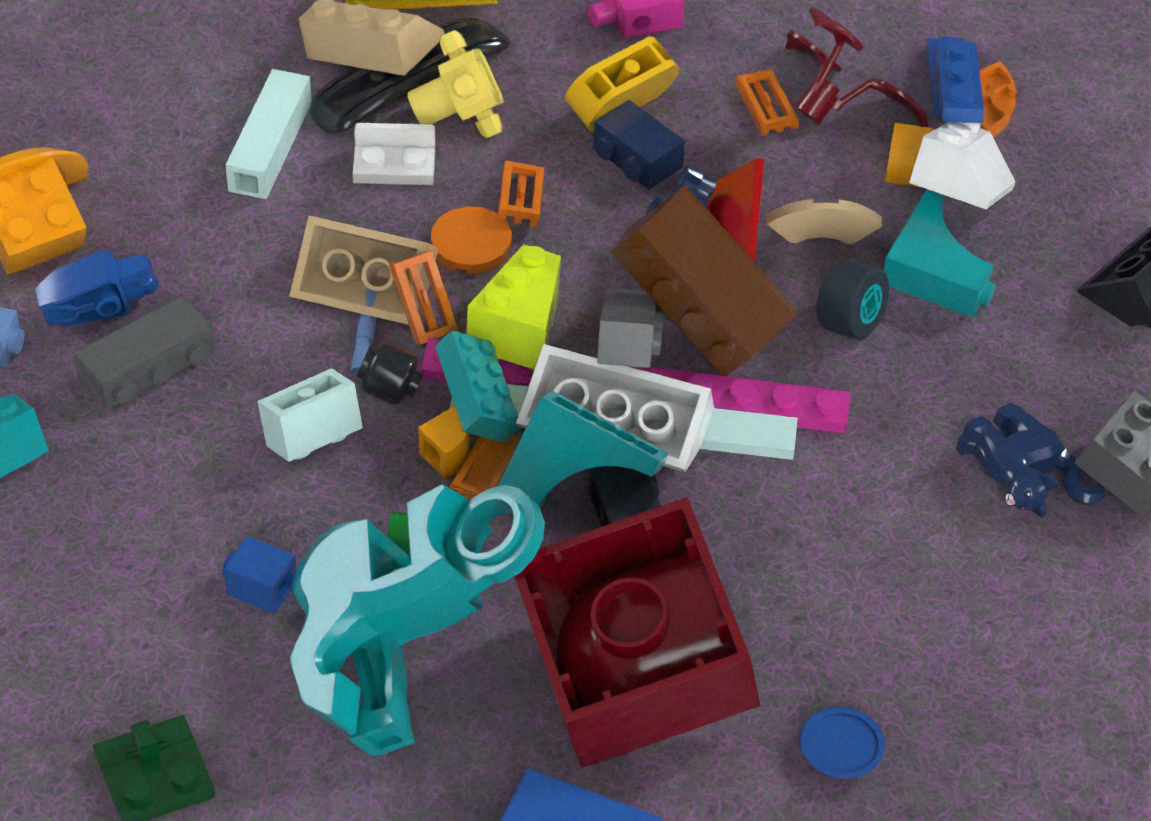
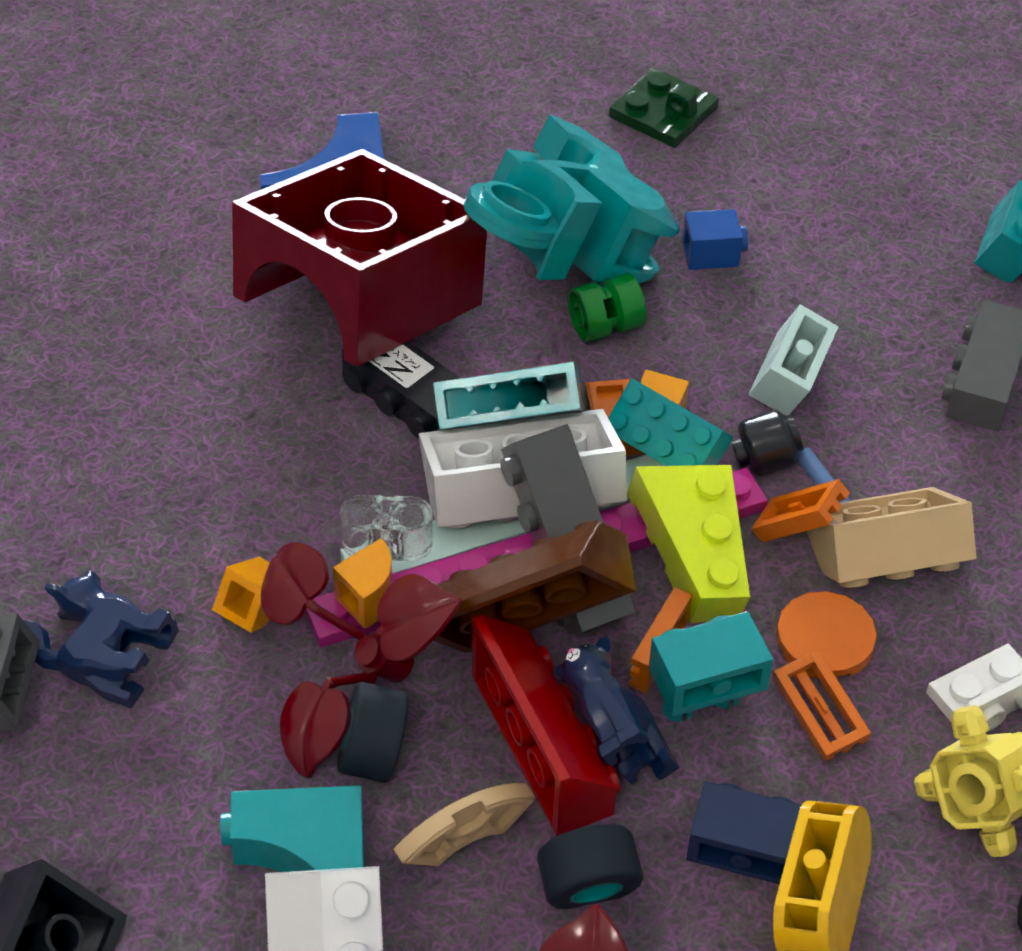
camera: 150 degrees right, 0 degrees up
blue piece [800,707,885,778] -> none
none -> light orange brick [212,556,270,633]
none -> dark red plant [261,542,463,778]
none -> light orange brick [333,538,392,629]
none -> clear beam [340,495,433,561]
none -> black wheel [537,824,644,909]
none -> orange tile [628,587,693,693]
none -> teal brick [648,611,773,722]

